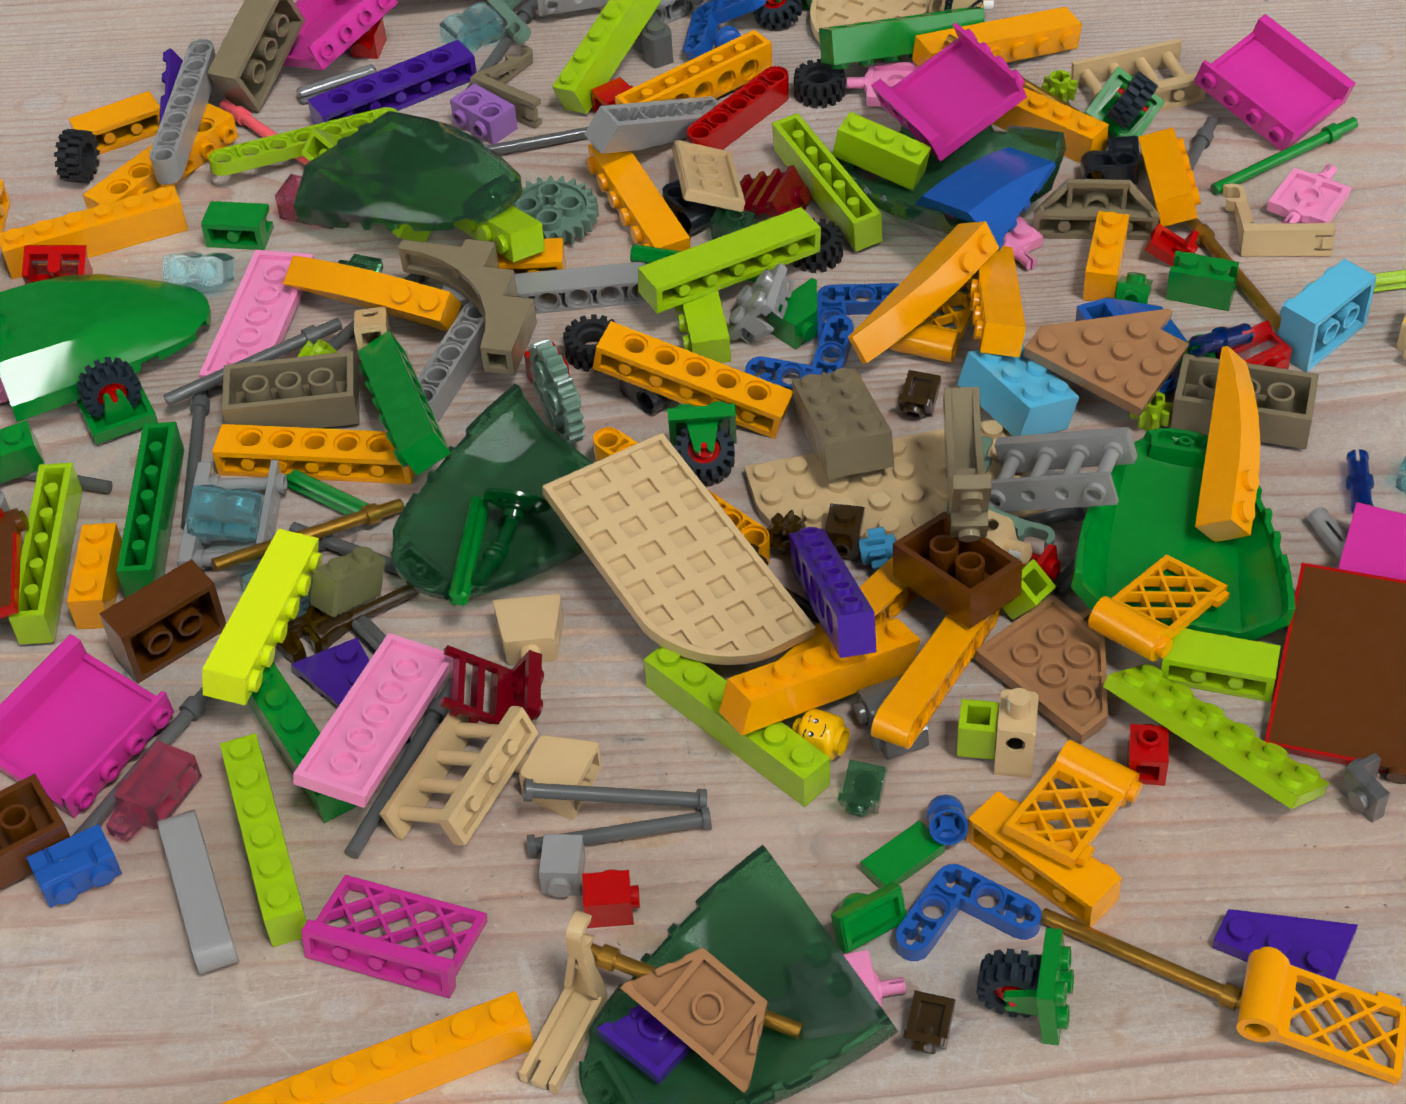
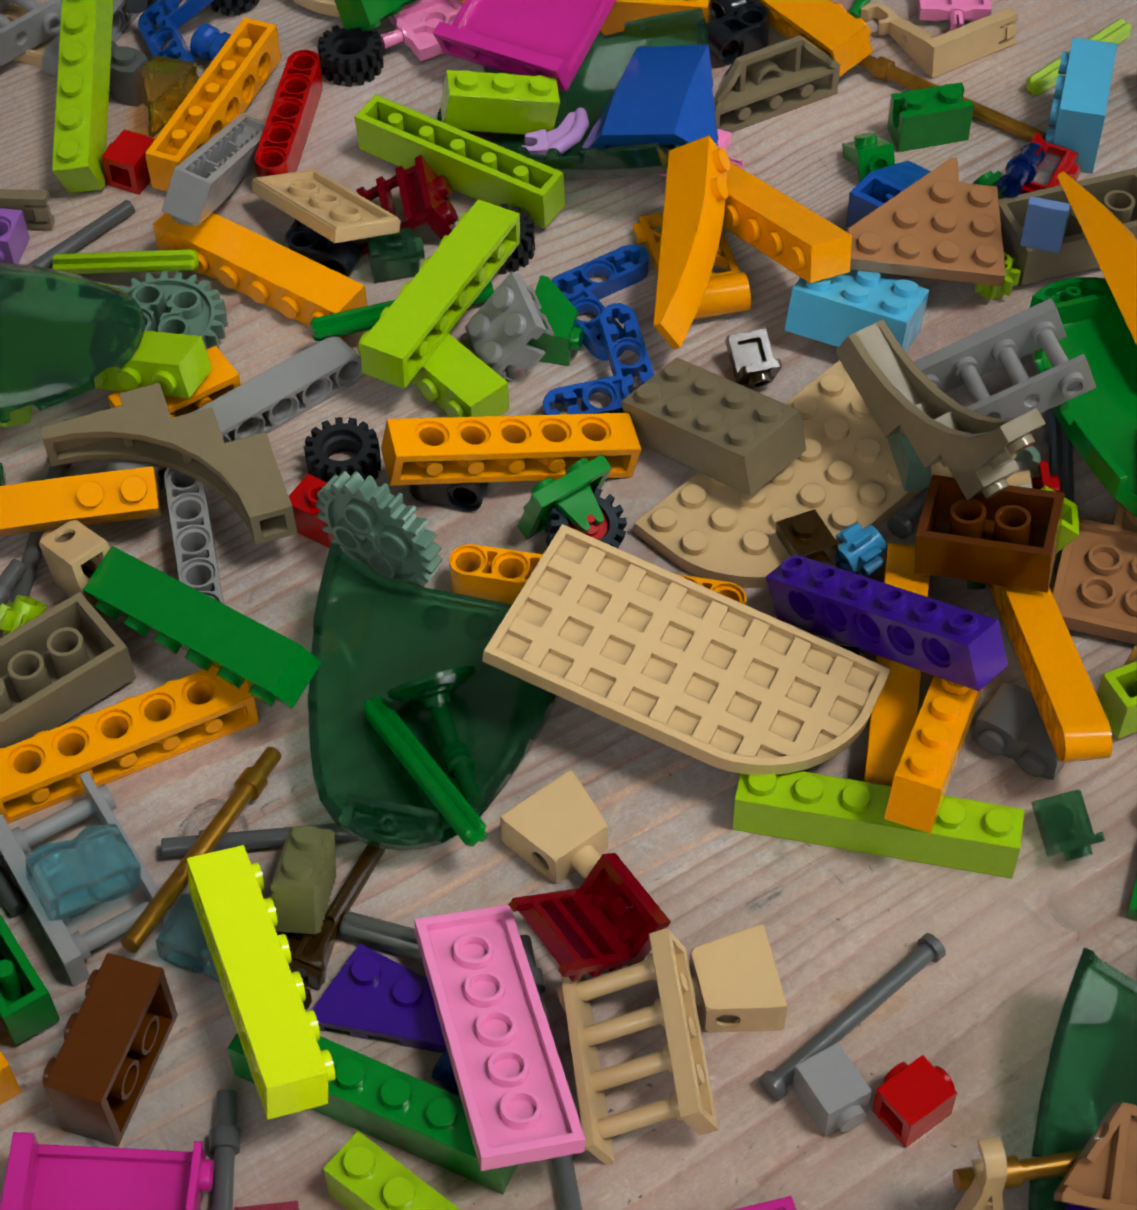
camera: 35 degrees left, 5 degrees up
green axle [286,470,369,515] -> none
dark grey bar [522,778,707,812] -> none
dark brown gear [766,510,807,555] -> none
yellow head [792,709,850,762] -> none
light orange brick [1083,211,1129,301] -> none
red bracket [1144,223,1199,266] -> none
none -> lime axle [52,249,199,275]
none -> clear yellow slope [142,55,200,137]
none -> lavender piece [520,108,589,163]
none -> medium blue slope [1020,196,1072,253]

